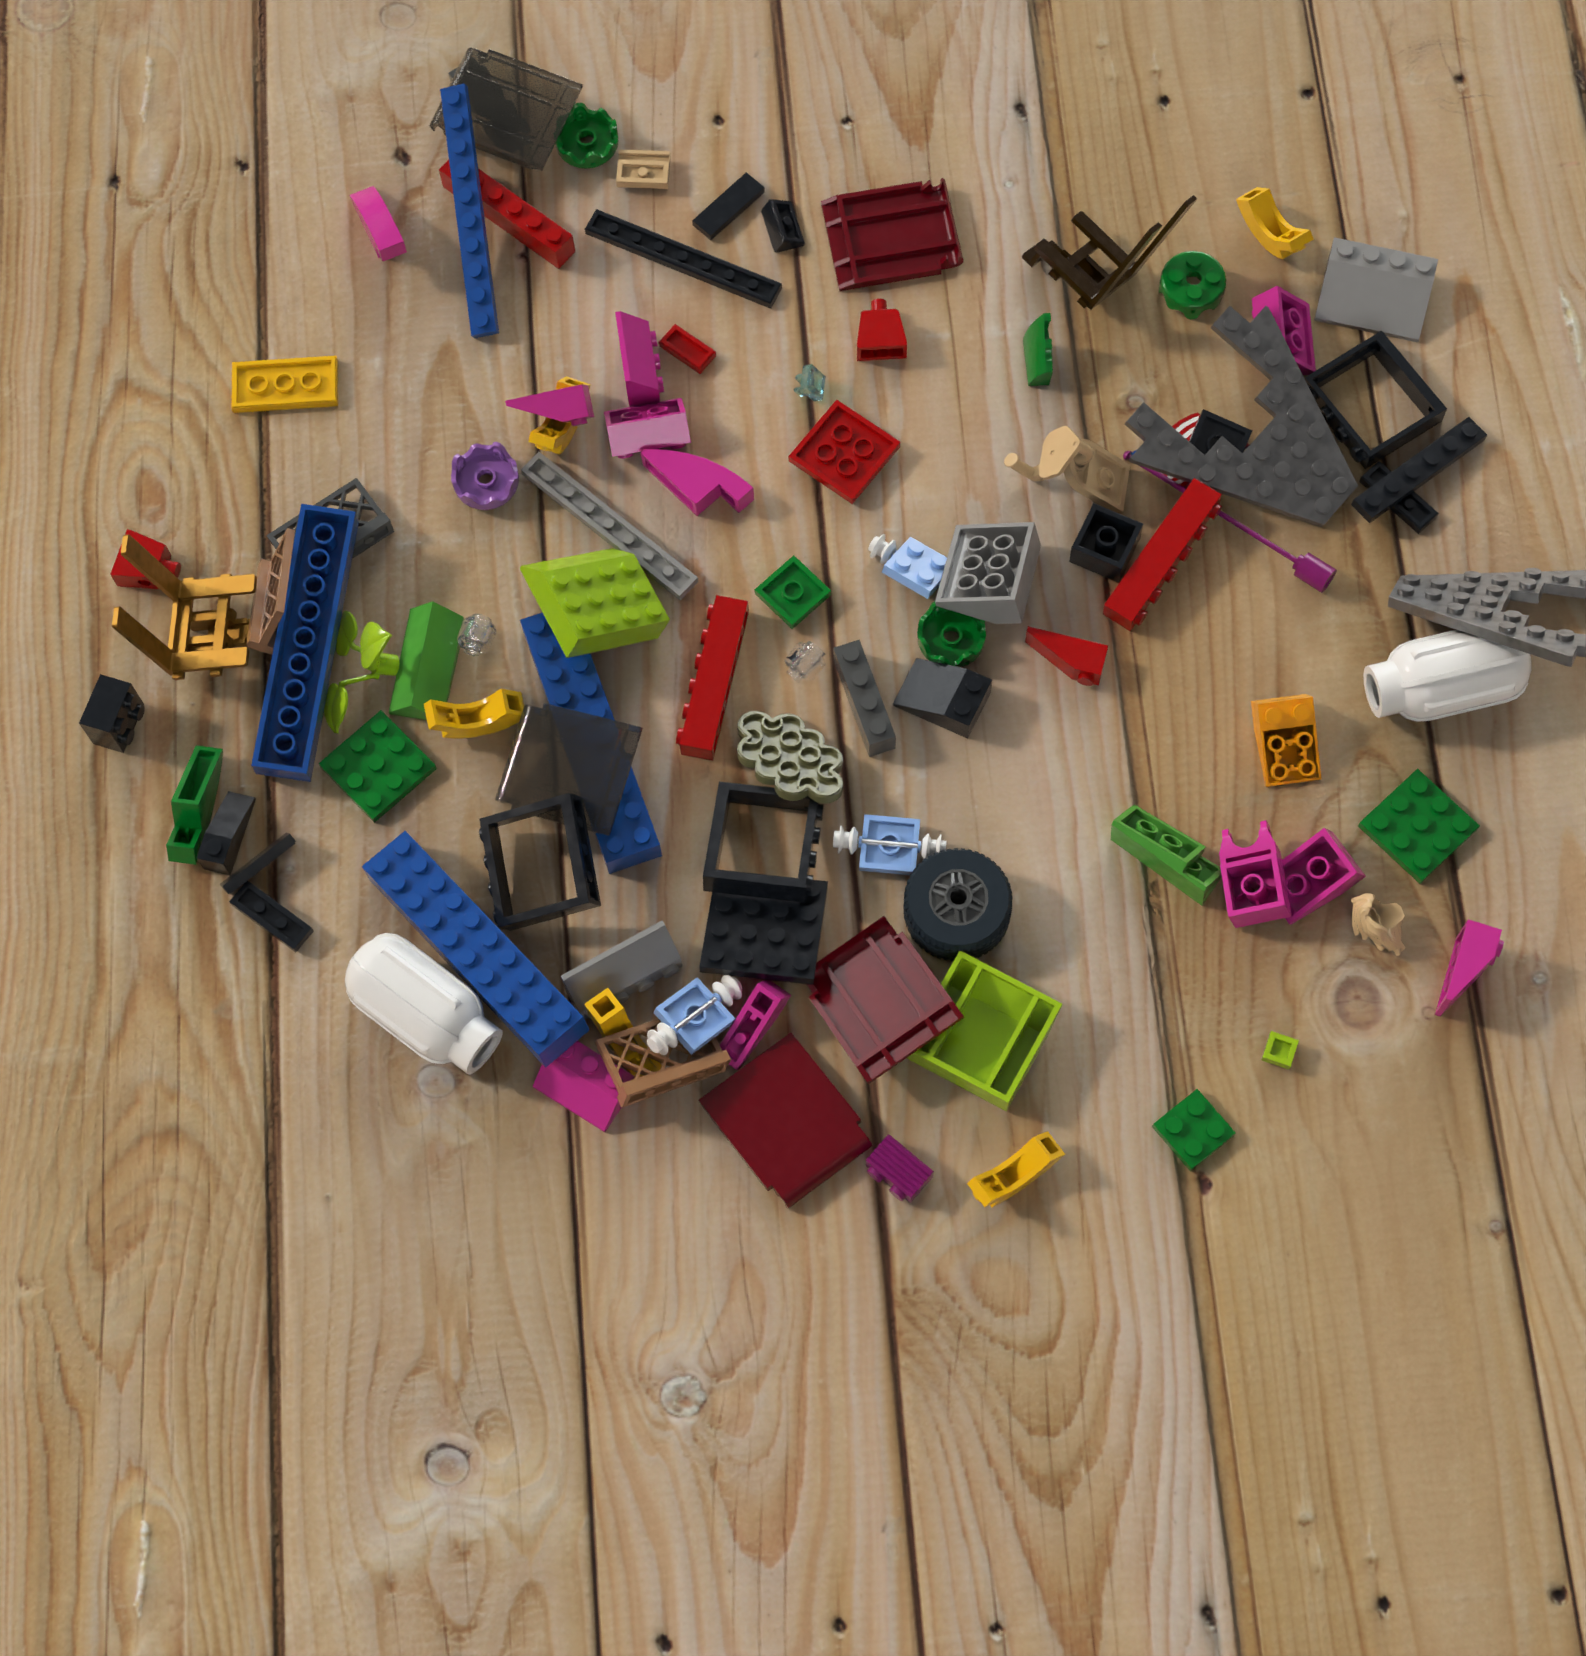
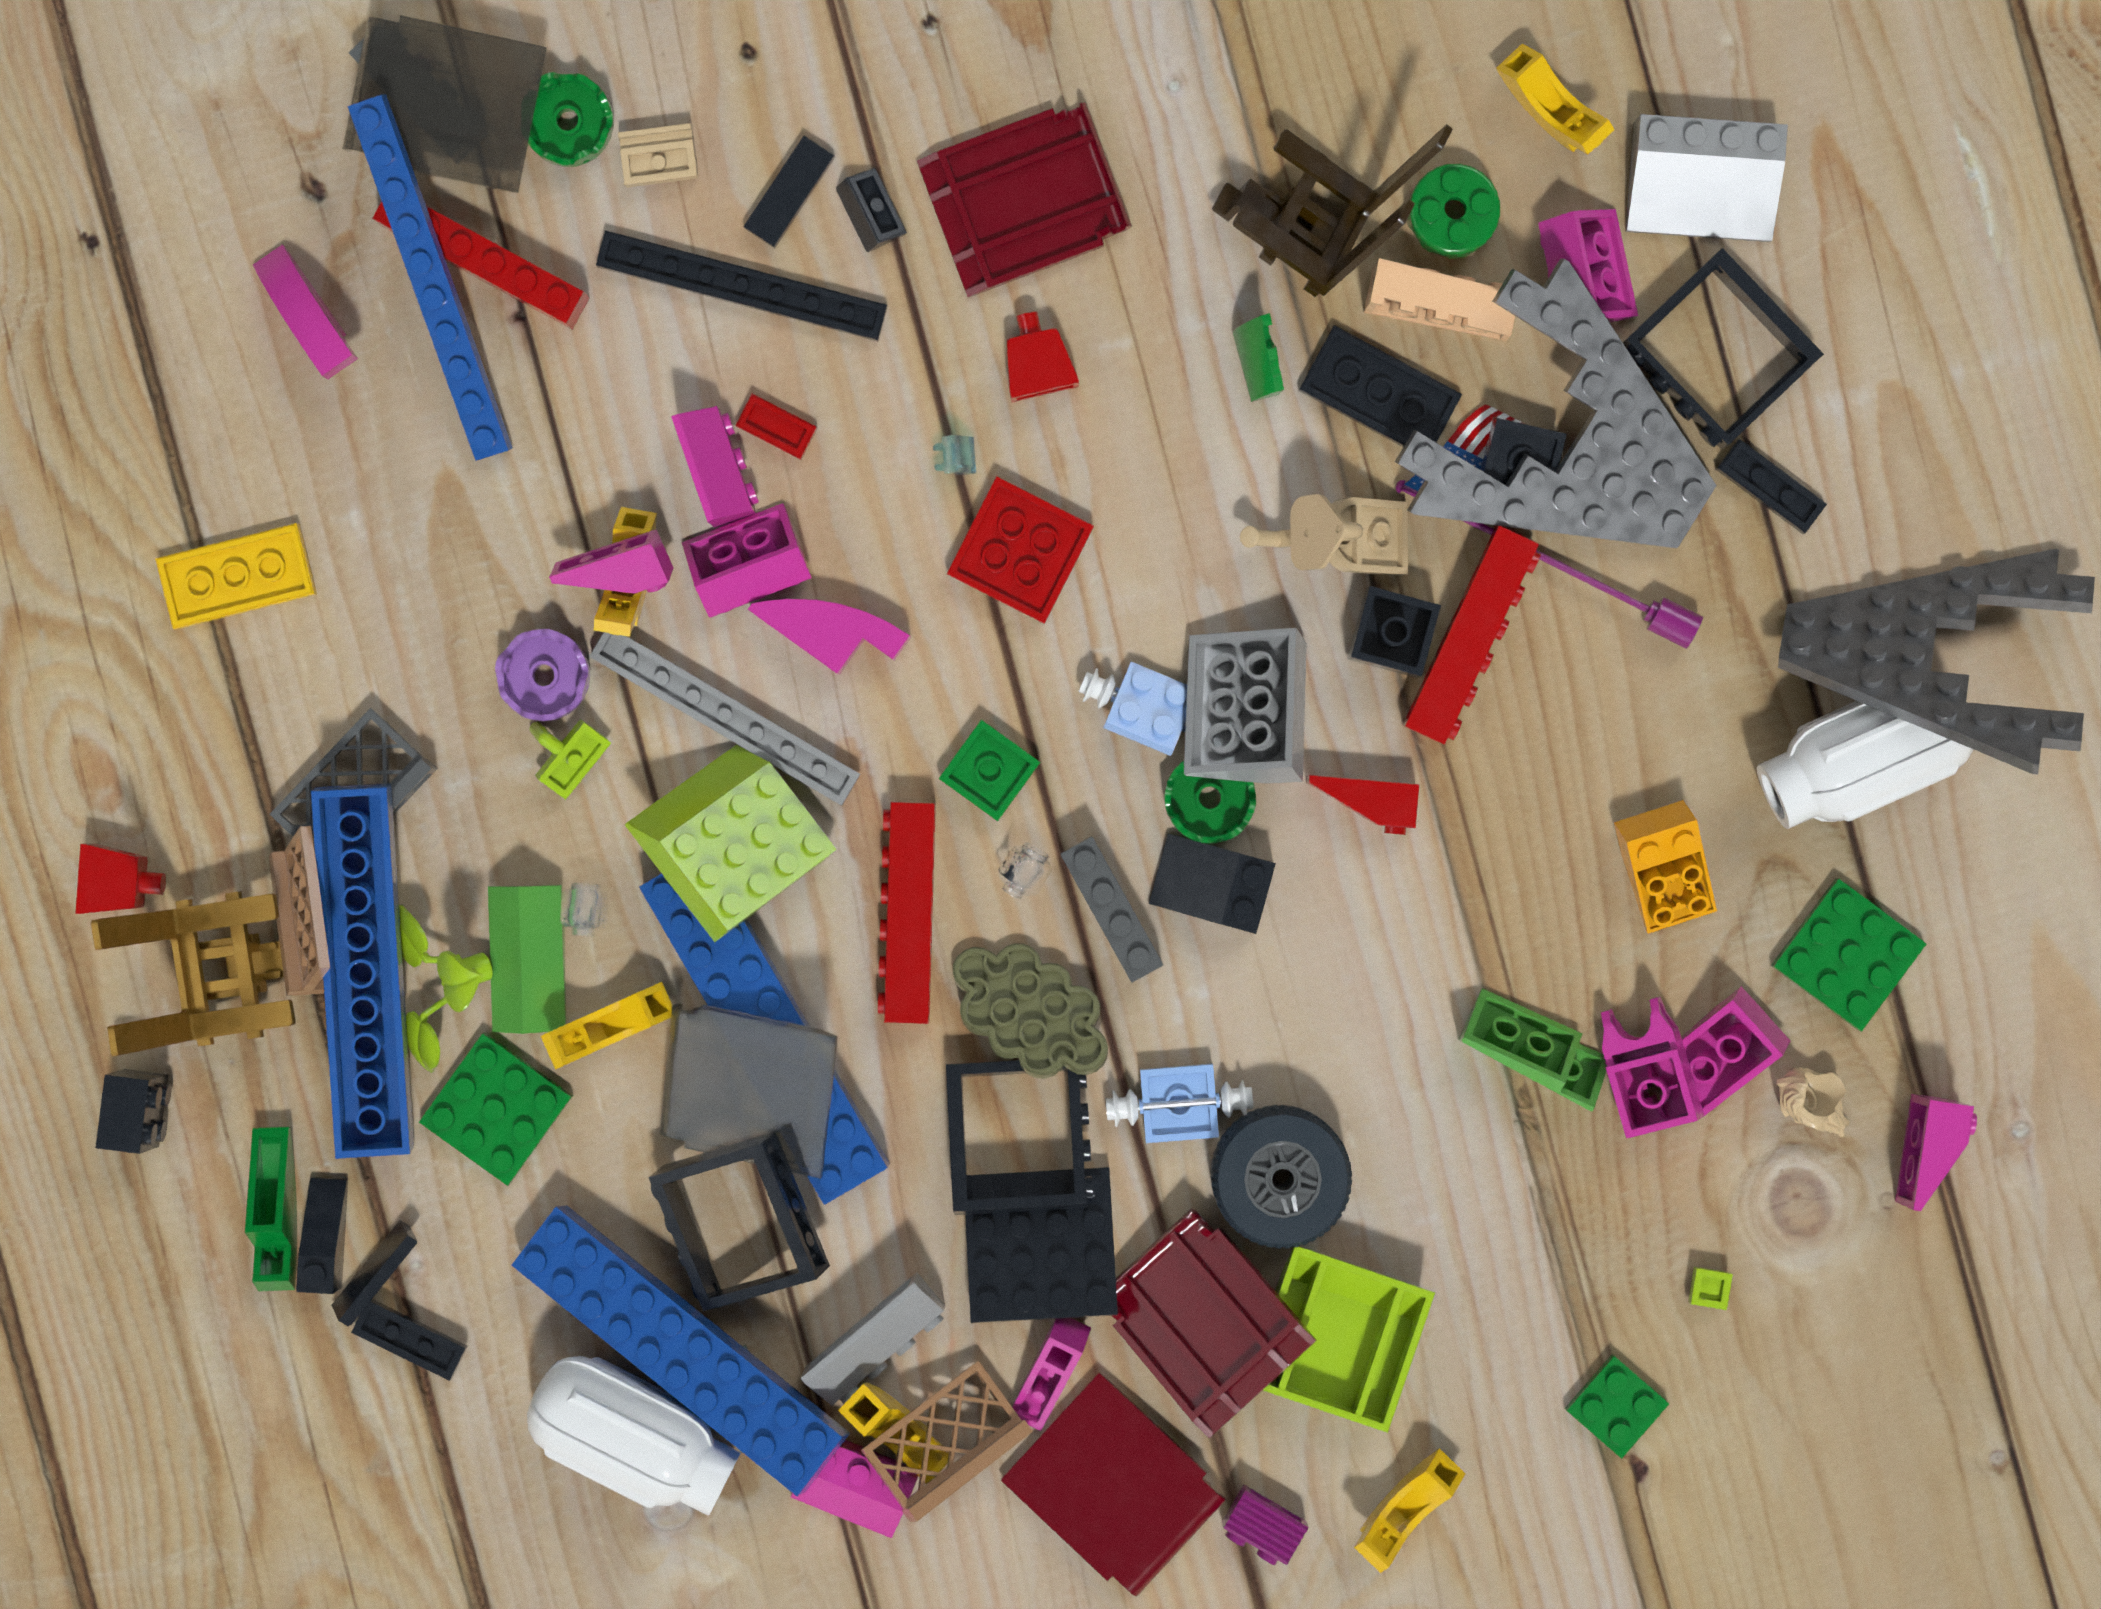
camera: 20 degrees left, 20 degrees up
light blue plate [647,975,742,1055] -> none
black plate [1351,417,1487,524] -> none
none -> lime plate [529,719,611,800]
none -> black tile [1299,325,1463,447]
none -> light nougat wedge [1364,258,1515,341]

